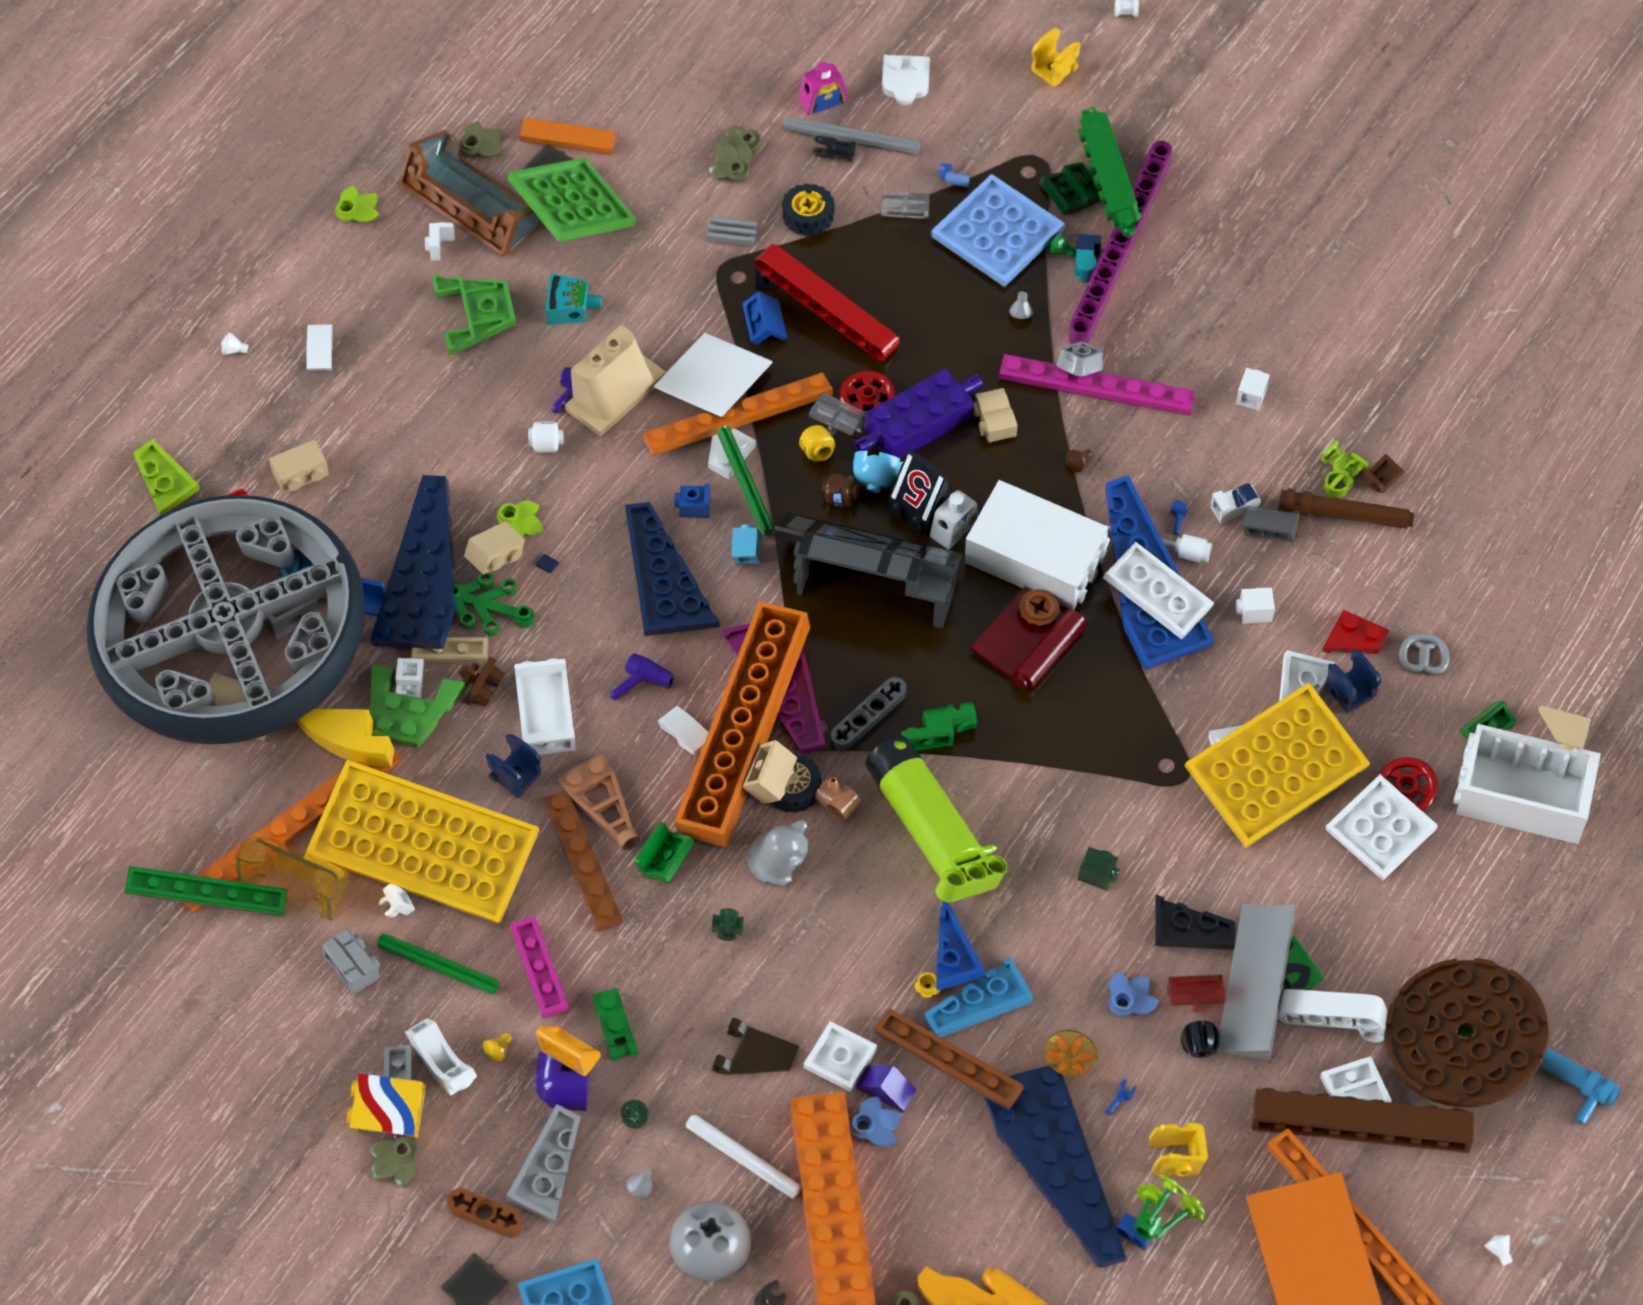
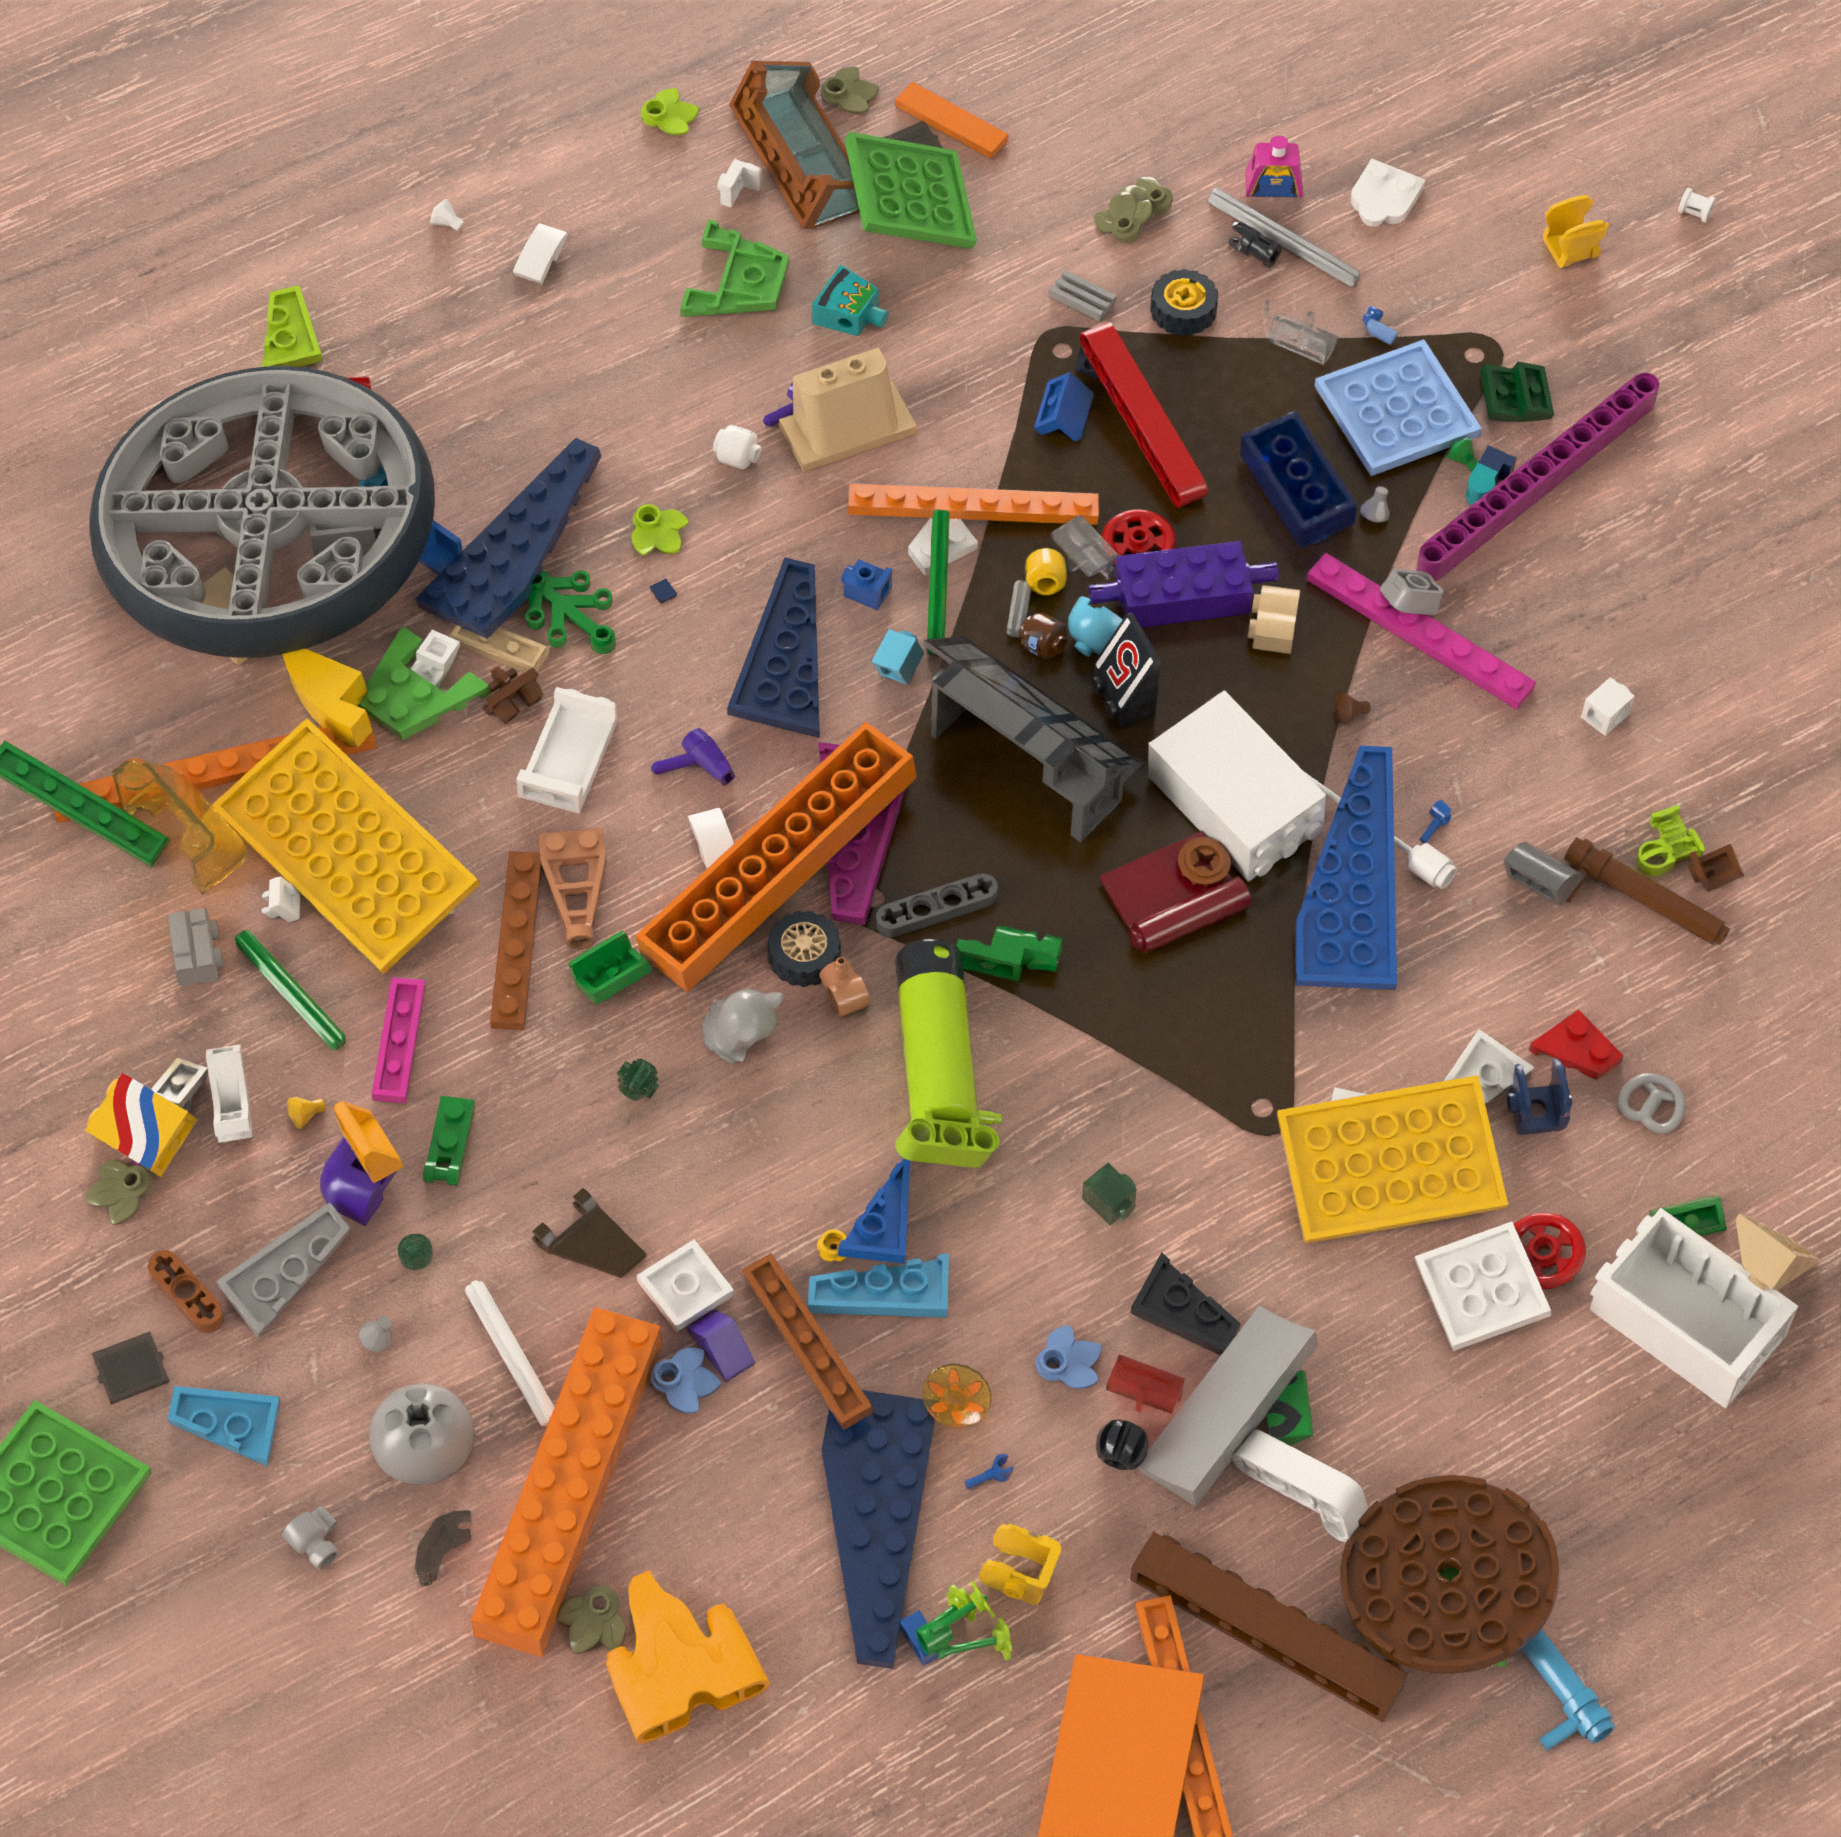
camera: 25 degrees right, 0 degrees up
tan brick [269,439,329,494] -> none
tan brick [464,521,525,575] -> none
dark blue piece [486,734,542,798] -> none
white sticker [654,333,772,417] -> none
tan brick [742,740,797,804] -> none
white torso [930,490,979,550] -> none
green hinge [1078,107,1142,237] -> none
white tile [1103,542,1214,639] -> none
white leg [1210,483,1261,524] -> none
white brick [1236,588,1275,624] -> none
white wing [1320,1056,1392,1103] -> none
none -> light grey axle [1007,580,1031,638]
none -> clear blue brick [1240,411,1357,549]

